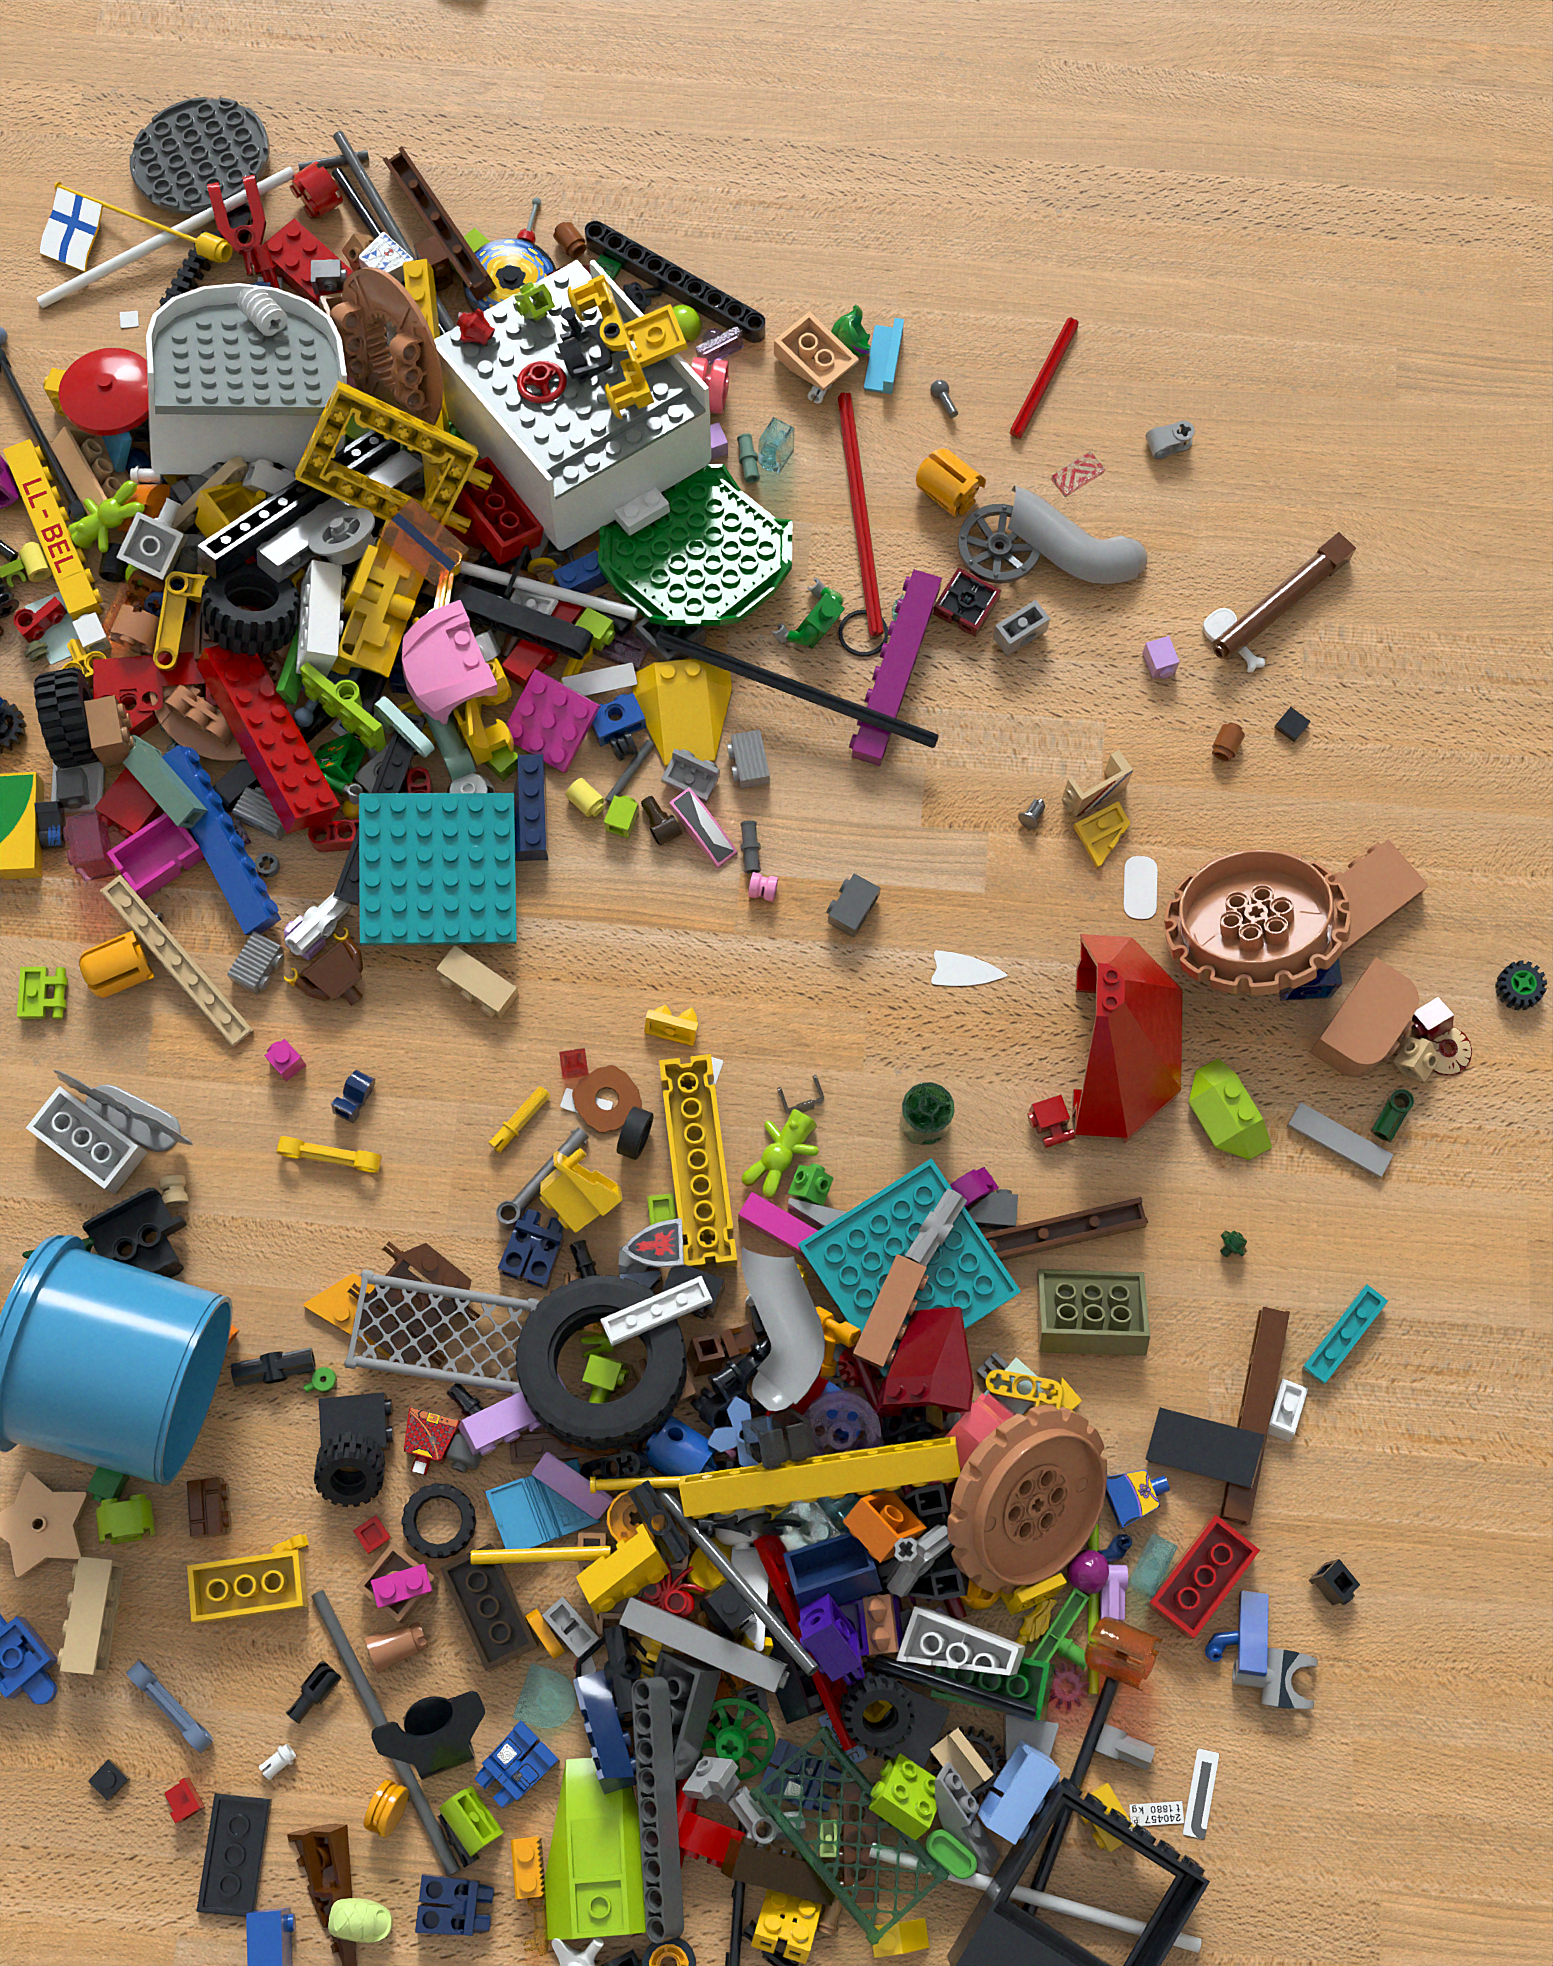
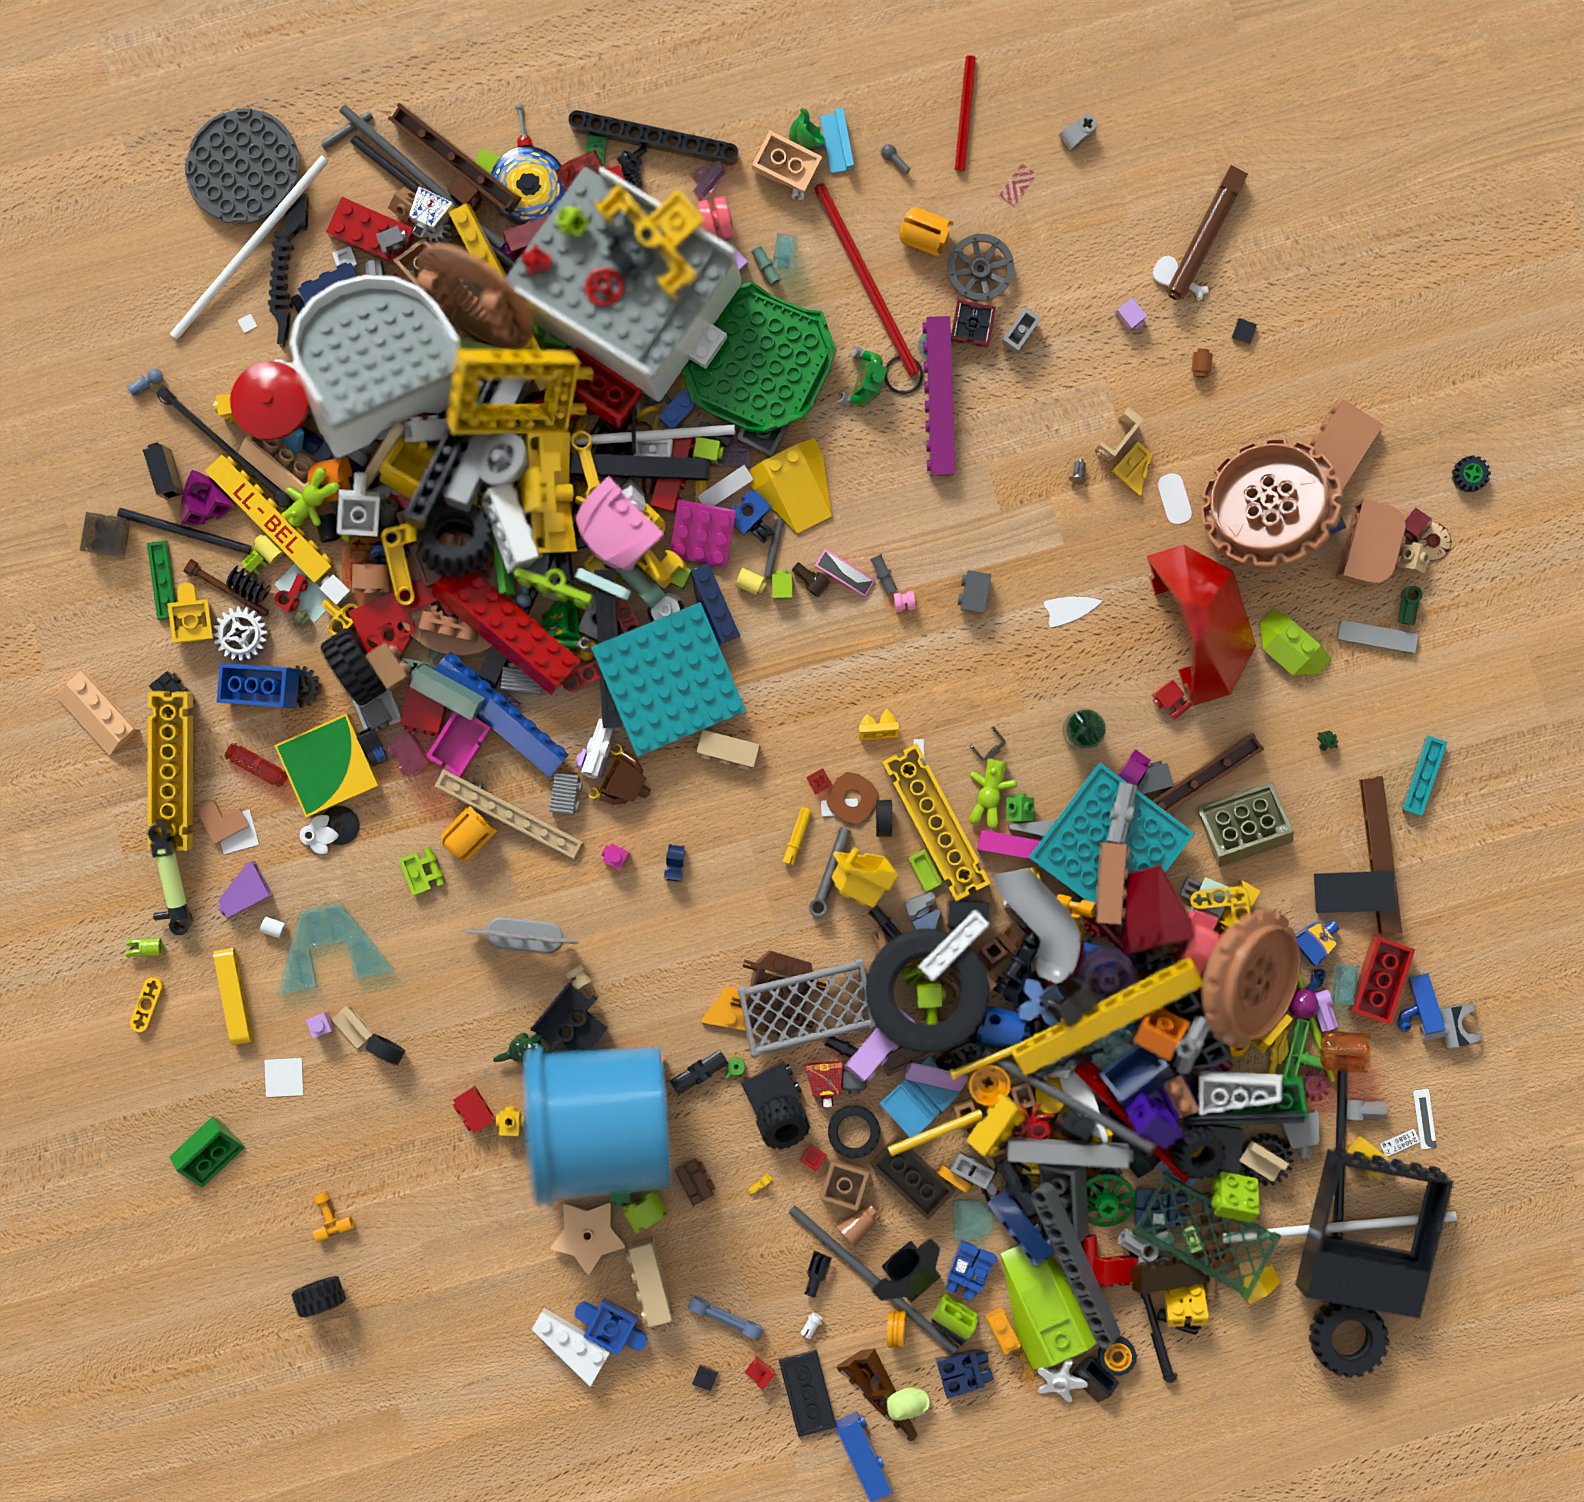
camera: 15 degrees left, 15 degrees up
white brick [26,1086,148,1194] -> none
flag [40,182,233,272] -> none
white pin [130,466,163,484] -> none
yellow brick [187,1549,308,1624] -> none
red piece [207,175,267,276] -> none
white piece [237,287,288,336] -> none
red axle [253,244,280,289] -> none
dark grey bush [255,852,280,878] -> none
yellow piece [276,1136,382,1173] -> none
red brick [289,161,343,219] -> none
dark pink plate [371,1564,433,1609] -> none
clear orange tile [378,497,469,588] -> none
dark blue hips [498,1209,564,1290] -> none
dark orange brick [553,222,587,258] -> none
shield [621,1218,684,1267] -> none
black piece [627,1480,691,1565] -> none
black axle [655,630,939,748] -> none
light grey bracket [661,749,720,803] -> none
lime hair [672,305,703,341] -> none
light grey brick [682,1756,740,1804] -> none
light grey brick [727,730,770,789] -> none
bright green tile [925,1829,977,1879] -> none
light grey slope [935,1762,1000,1875] -> none
light blue piece [977,1739,1060,1845] -> none
light grey animal [1007,486,1147,584] -> none
white slope [1267,1379,1308,1442] -> none
black brick [1309,1559,1360,1605] -> none

